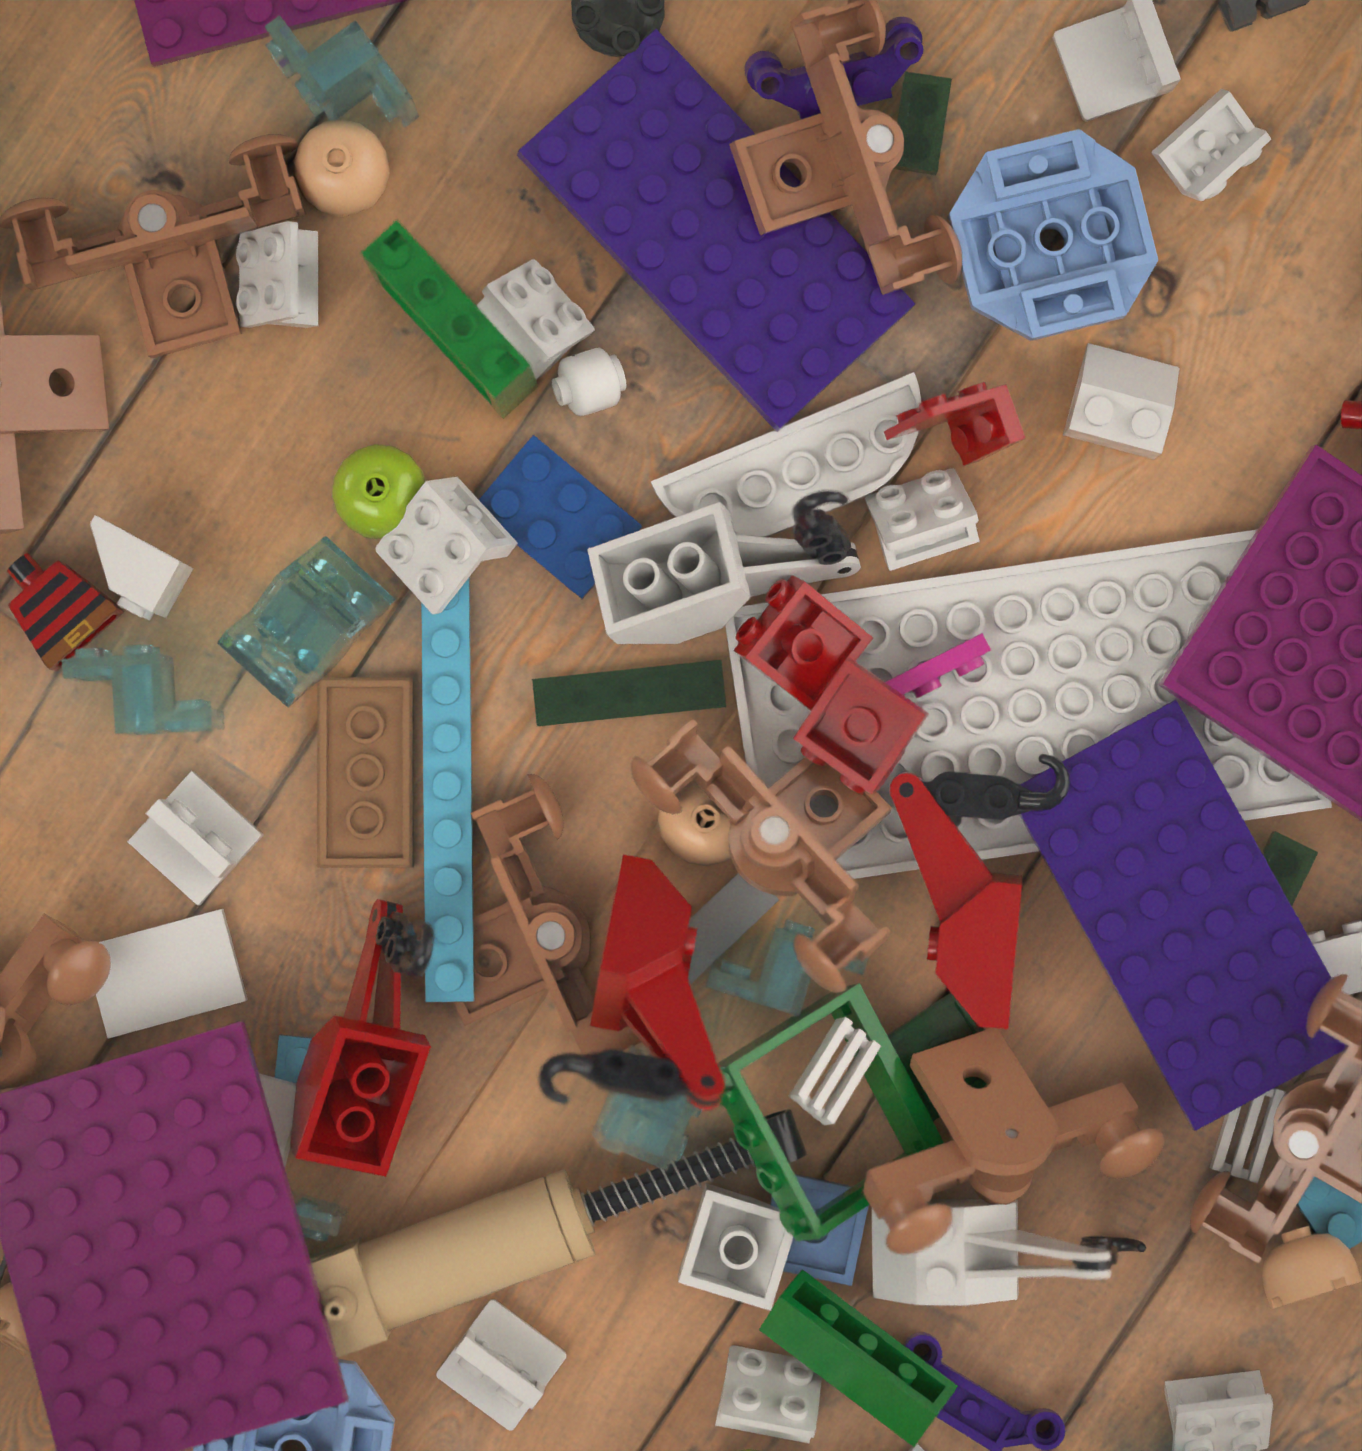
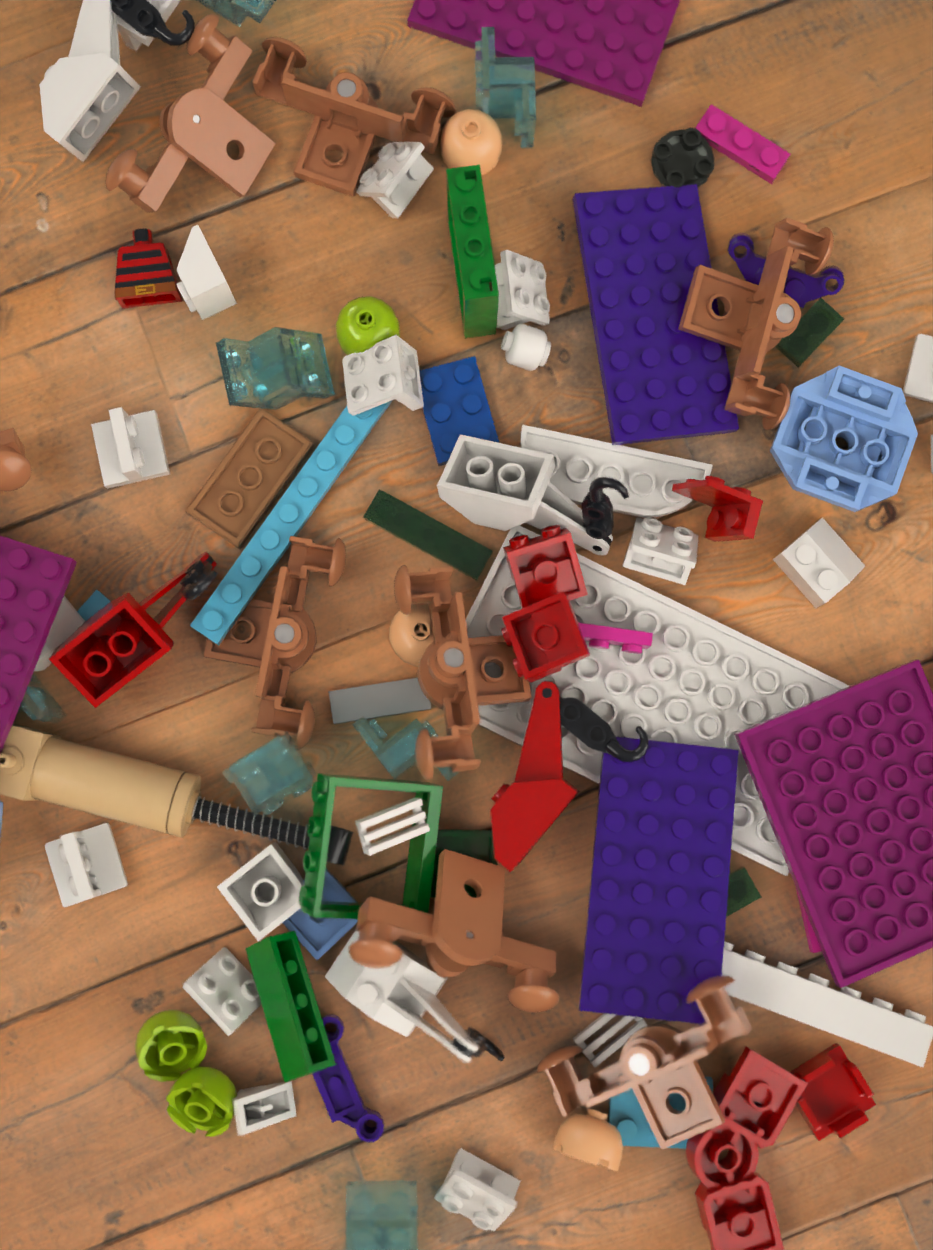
camera: 35 degrees right, 5 degrees down
clear light blue bracket [62,645,225,736] -> none
white tile [96,909,248,1039] -> none
red slope [538,854,725,1110] -> none

